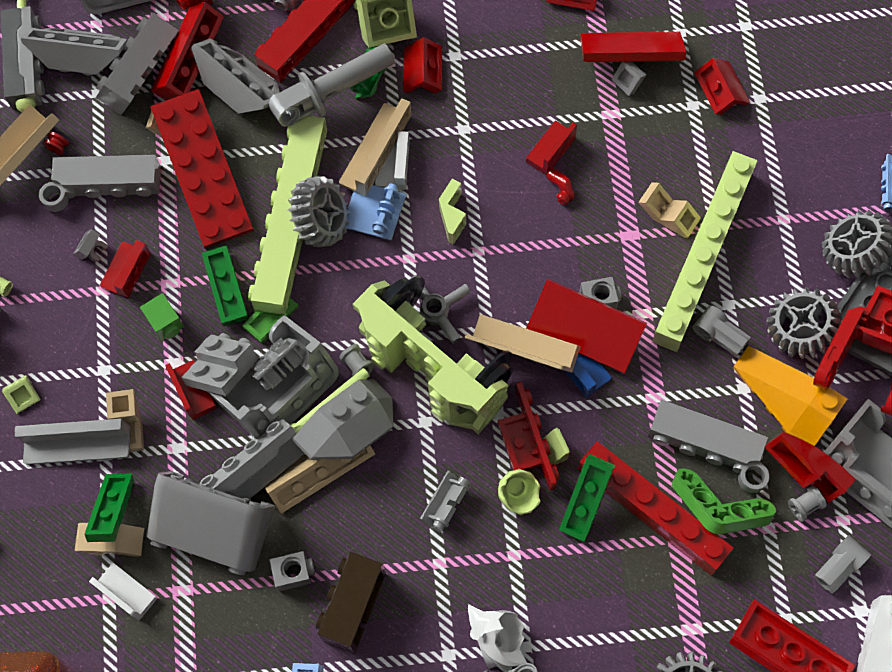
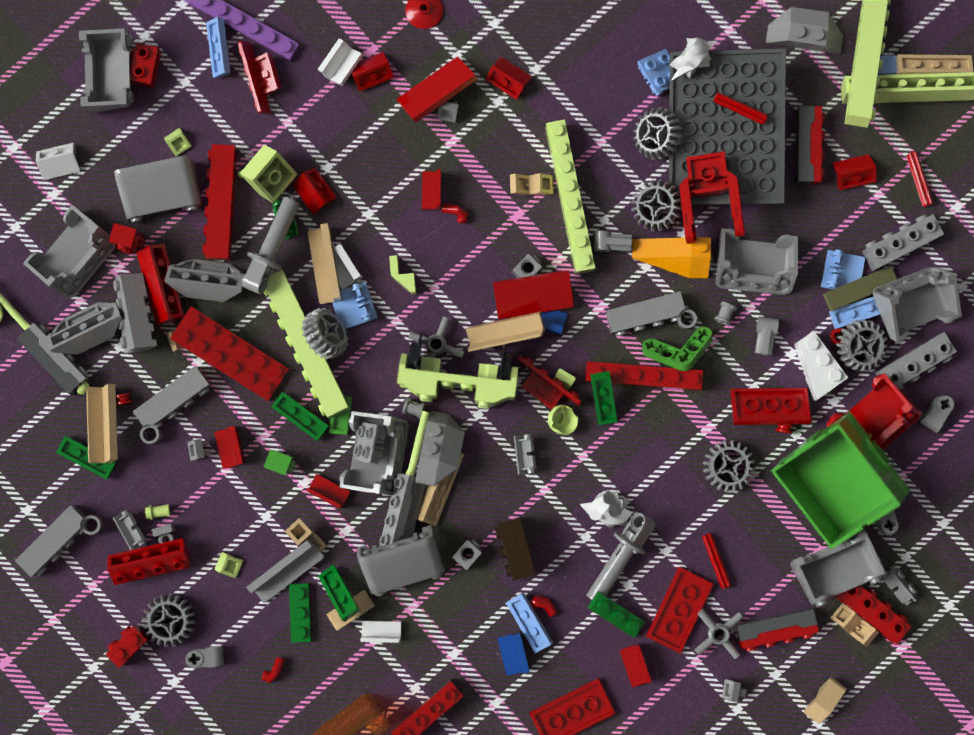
camera: 40 degrees left, 15 degrees up
light grey plate [181,333,258,396] -> none
red slope [764,432,856,503] -> none
none -> green plate [289,583,311,643]

